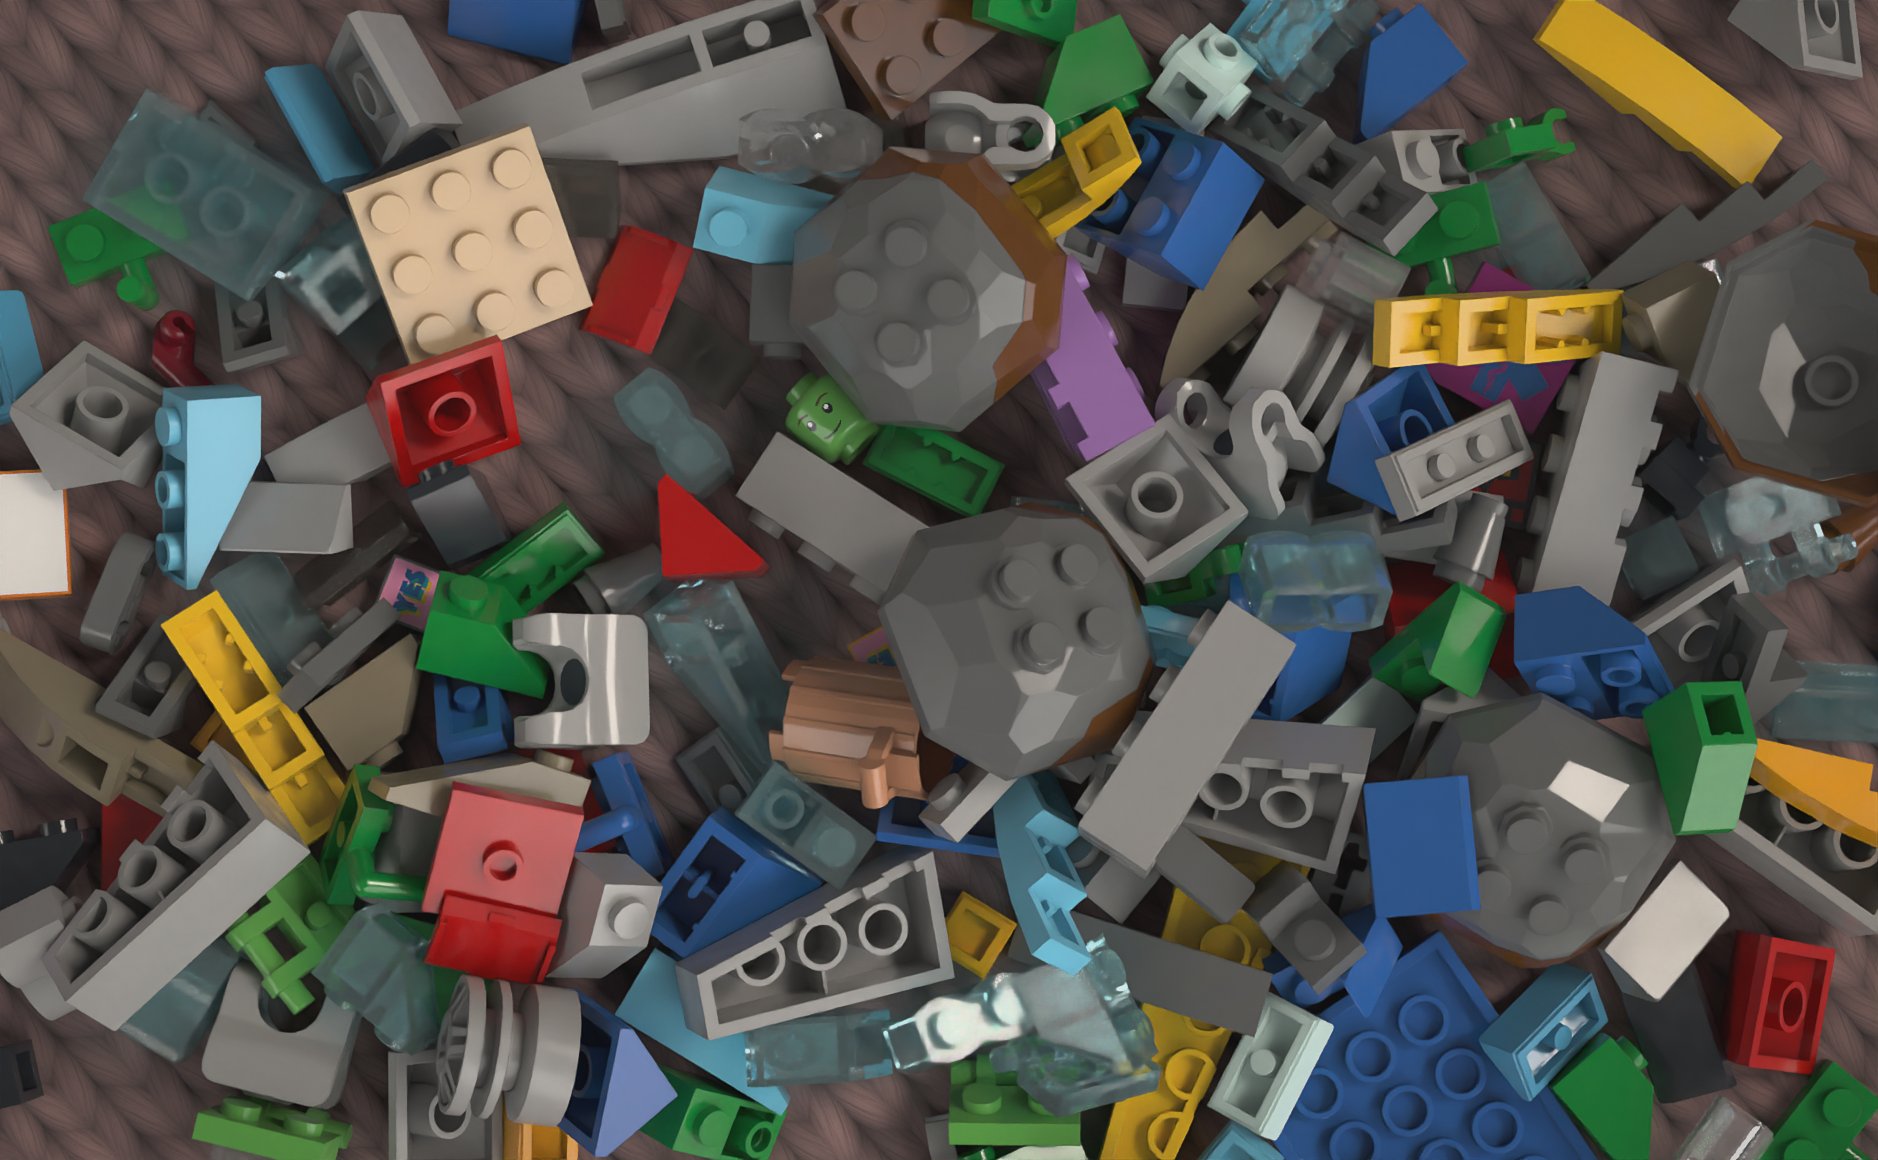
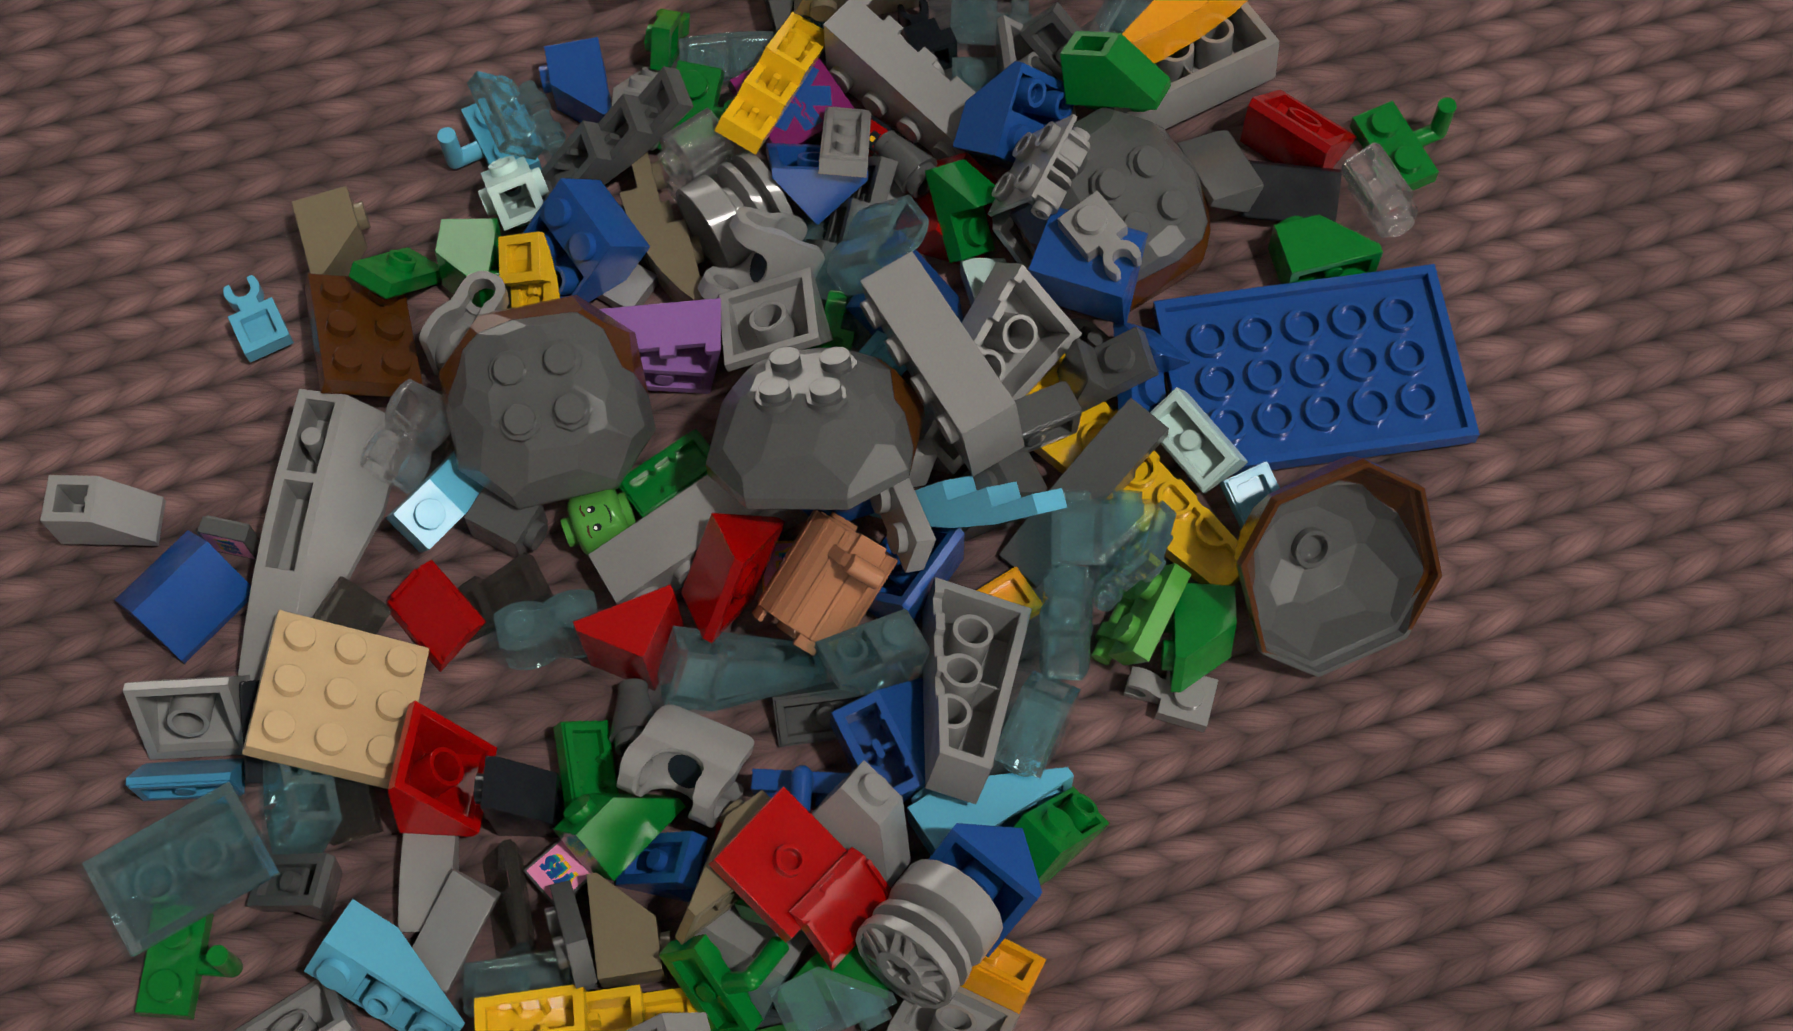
camera: 60 degrees left, 20 degrees down
dark red arm [151,310,215,388] -> none
dark azure slope [1479,963,1608,1102] -> none
none -> red slope [681,513,785,644]
none -> light grey hinge [988,114,1090,220]
none -> light grey plate [1057,190,1142,282]

